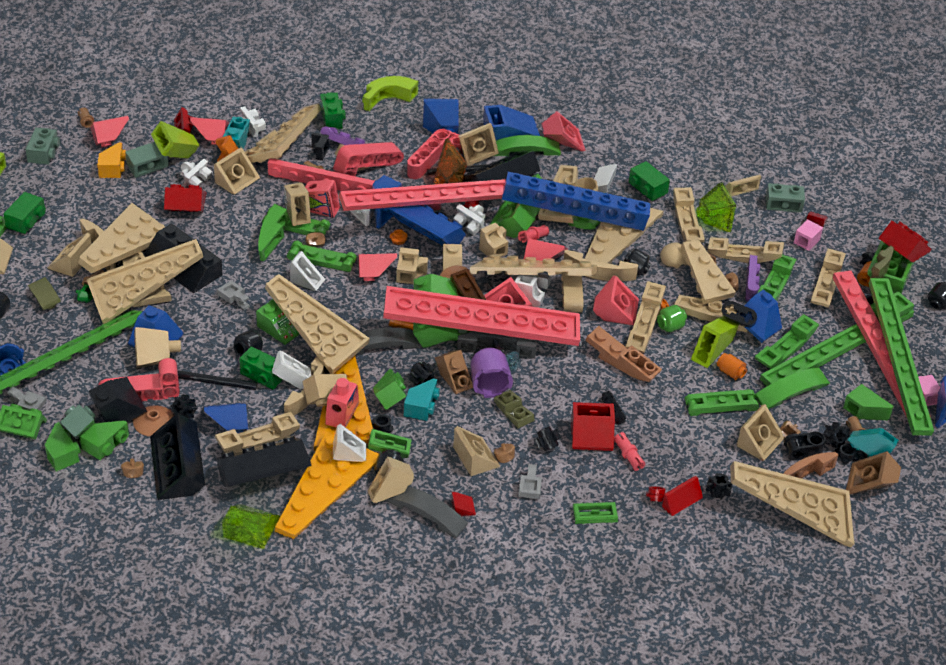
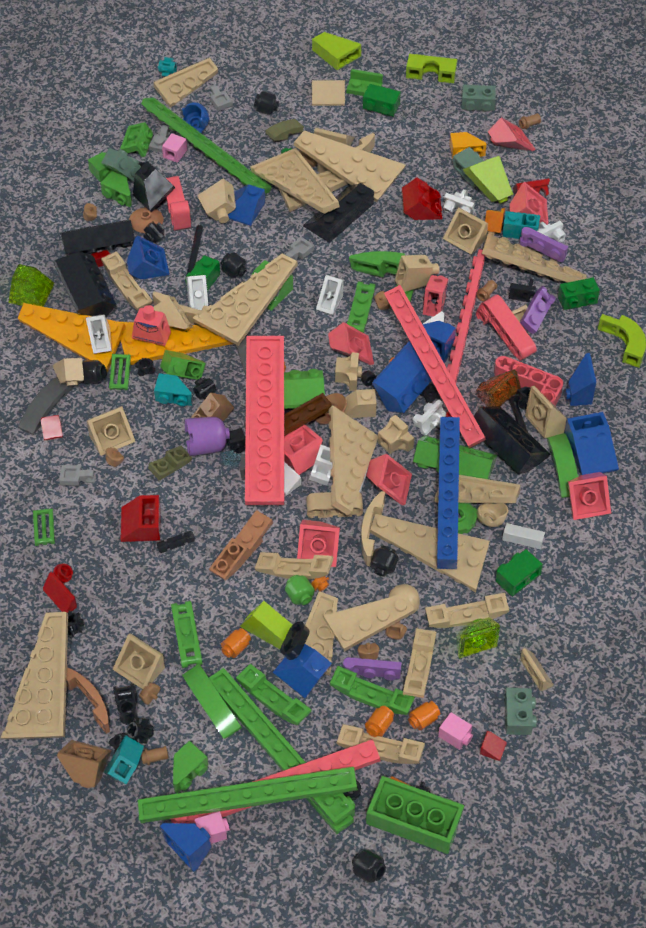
camera: 90 degrees right, 10 degrees up
coral pin [518,225,549,243] -> none
black gear [534,426,561,451] -> none
coral pin [614,432,646,471] -> none
olive slope [871,246,894,278] -> none
red slope [878,220,932,263] -> none
none -> red slope [91,250,110,267]
none -> bright pink brick [162,134,187,163]
none -> orange brick [365,706,394,737]
none -> orange brick [408,701,441,731]
none -> medium lavender plate [519,227,568,263]

